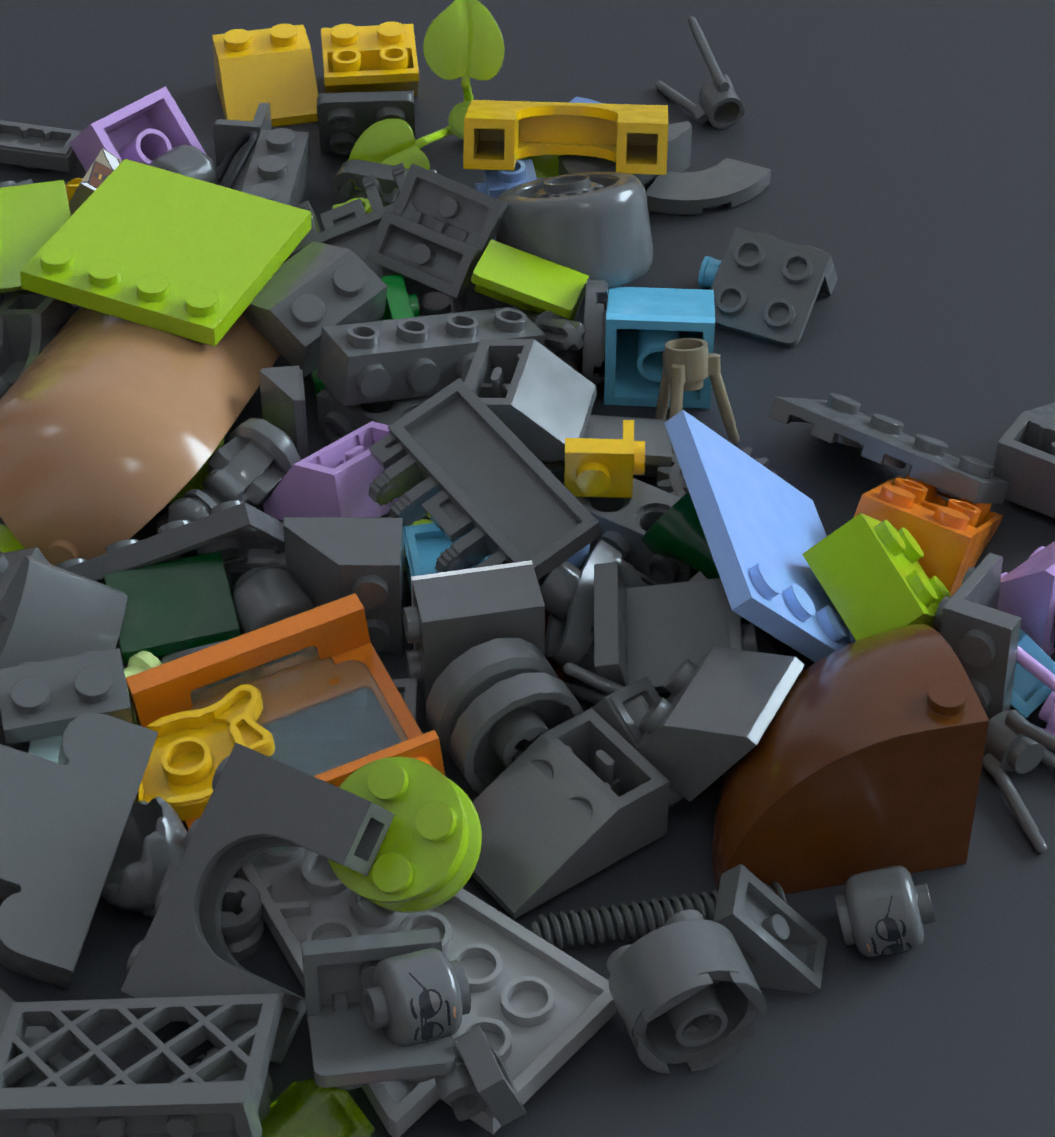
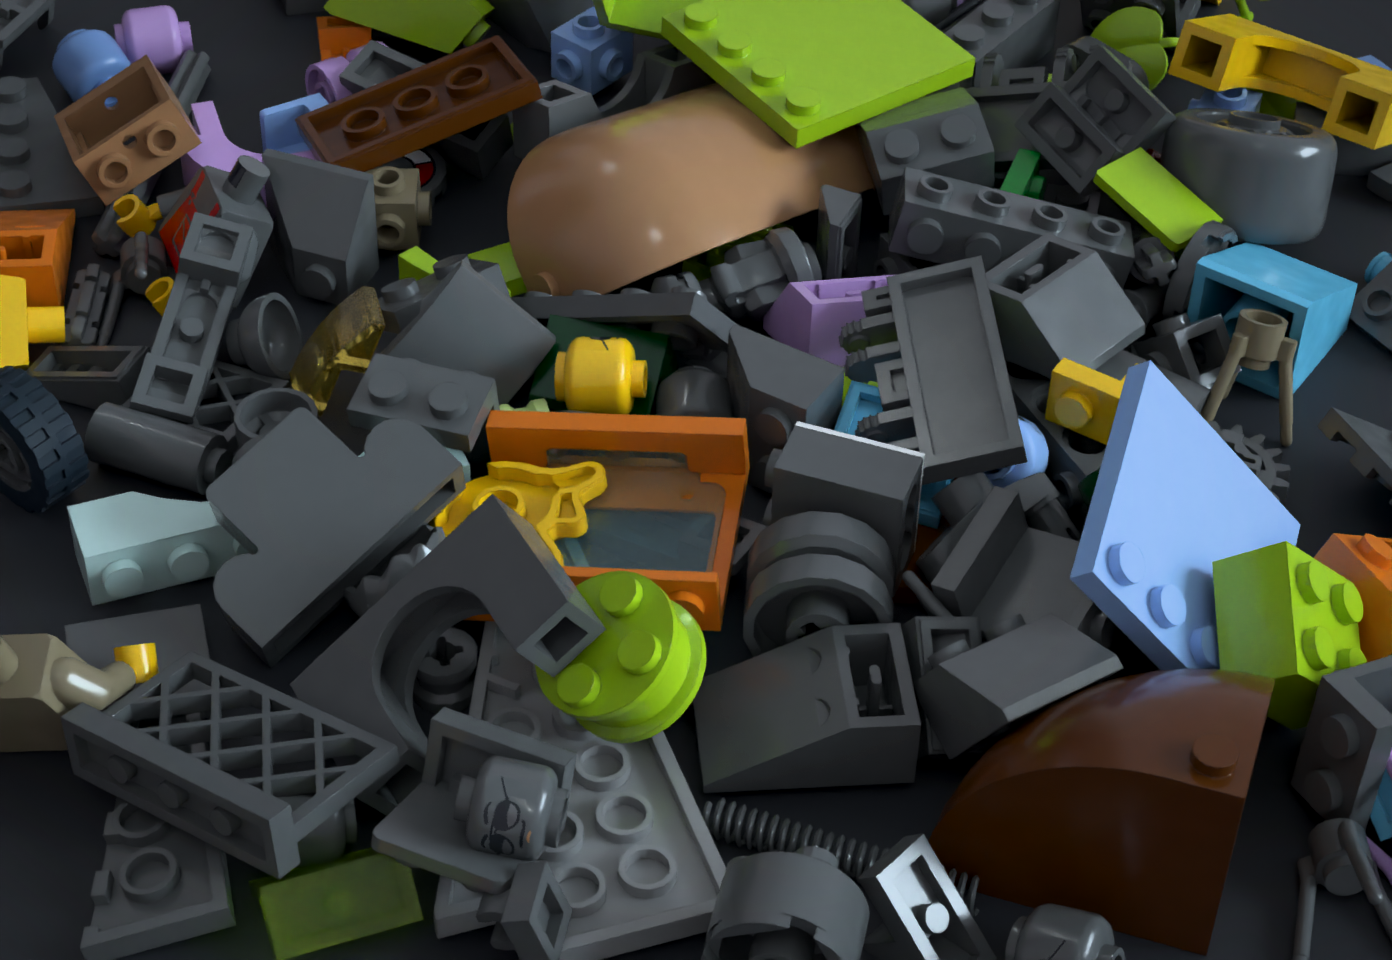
camera: 30 degrees right, 0 degrees up
none -> yellow head [554,336,648,414]
none -> dark grey brick [1133,312,1242,390]

